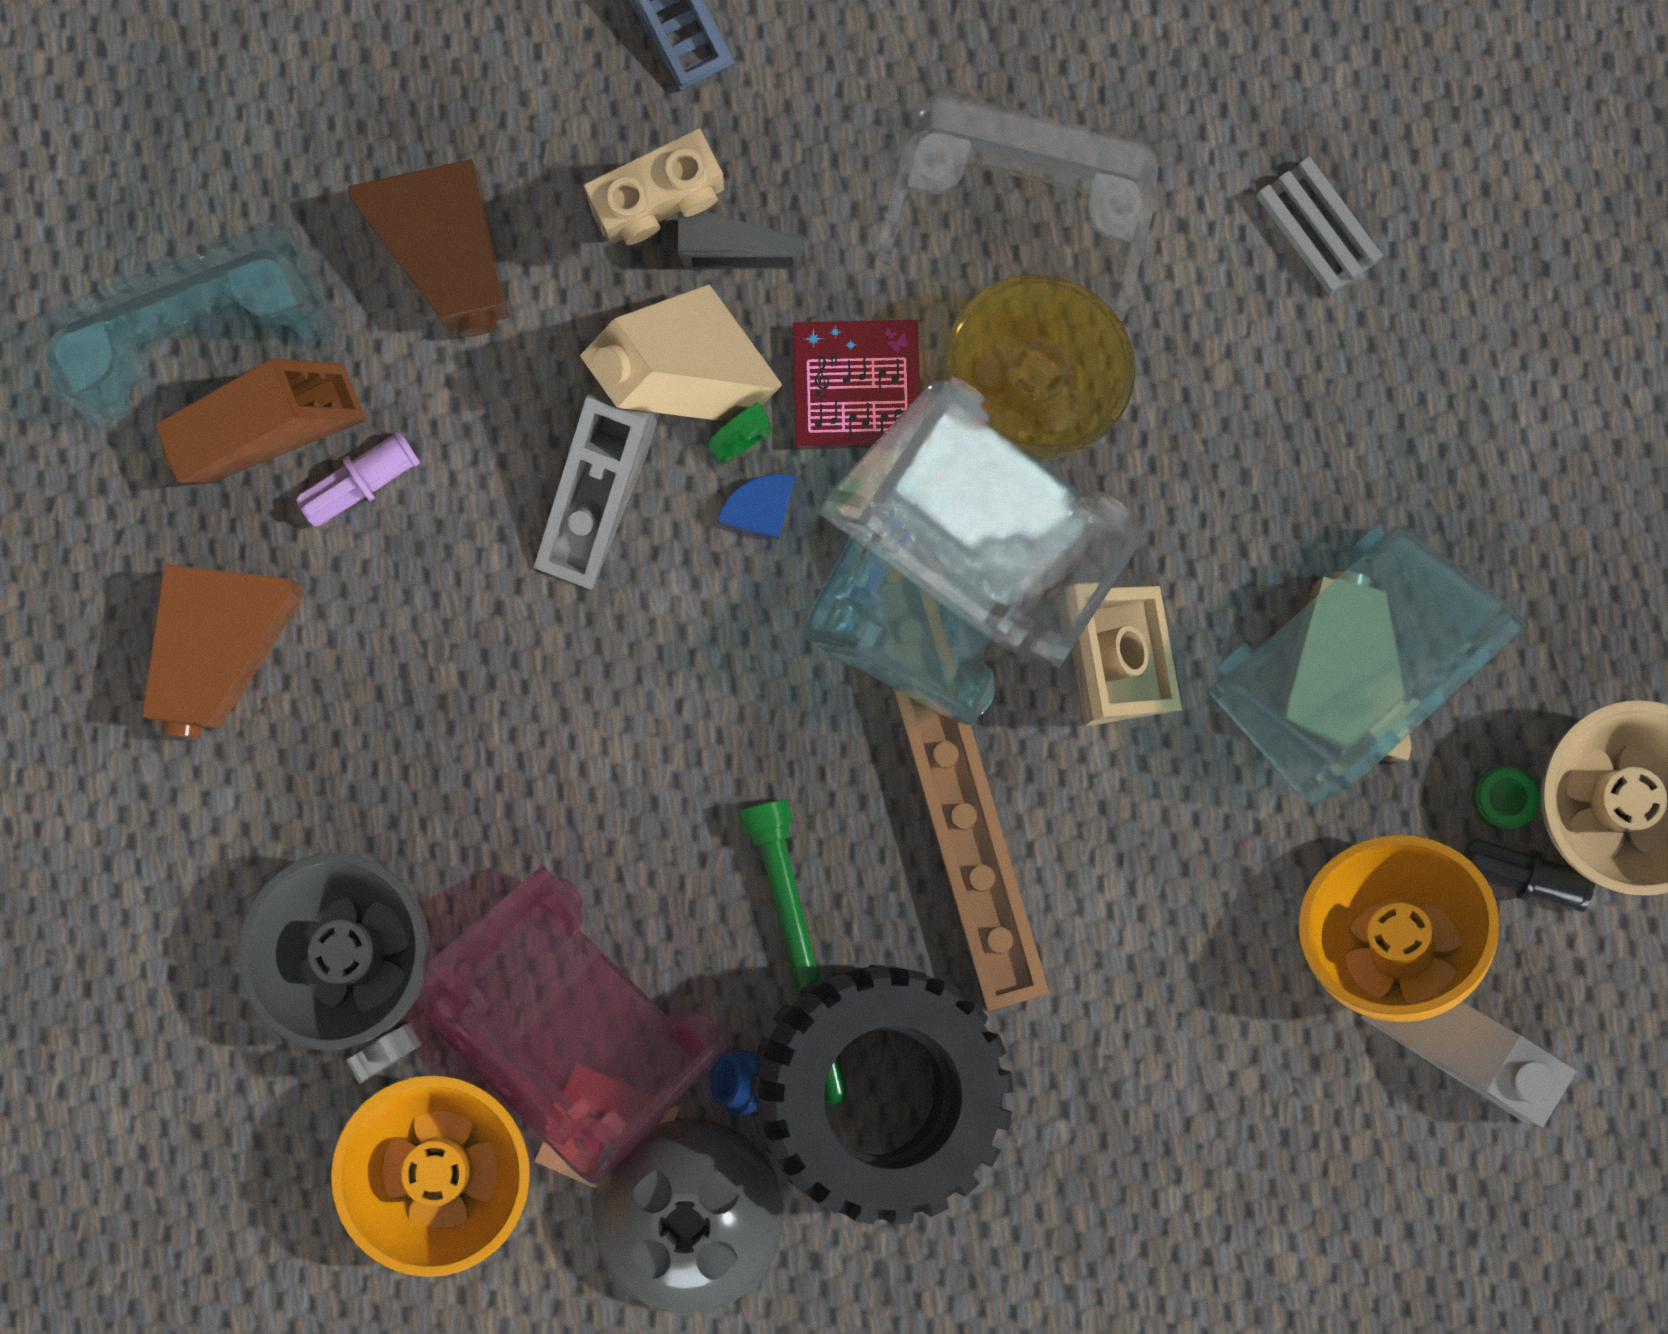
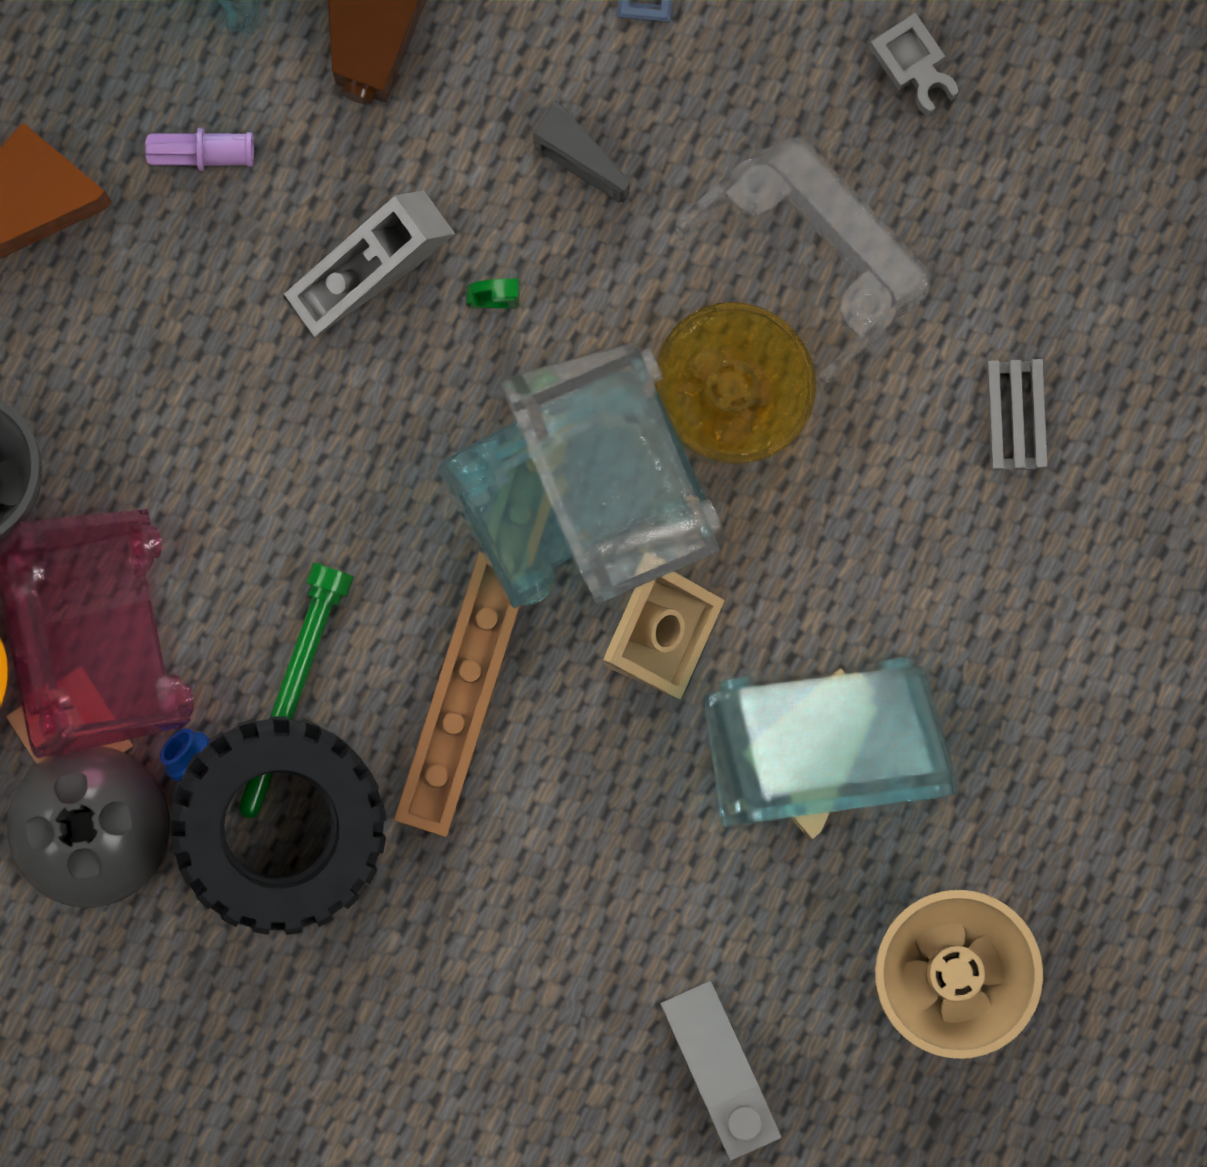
camera: 35 degrees right, 0 degrees up
dark orange slope [155,358,366,483] -> none
tan slope [580,284,782,422] -> none
tan plate [584,128,724,245] -> none
blue tile [717,474,795,539] -> none
dark red tile [793,320,922,450] -> none
light orange piece [1299,835,1499,1022] -> none
black axle [1463,839,1595,912] -> none
green tile [1472,765,1540,829] -> none

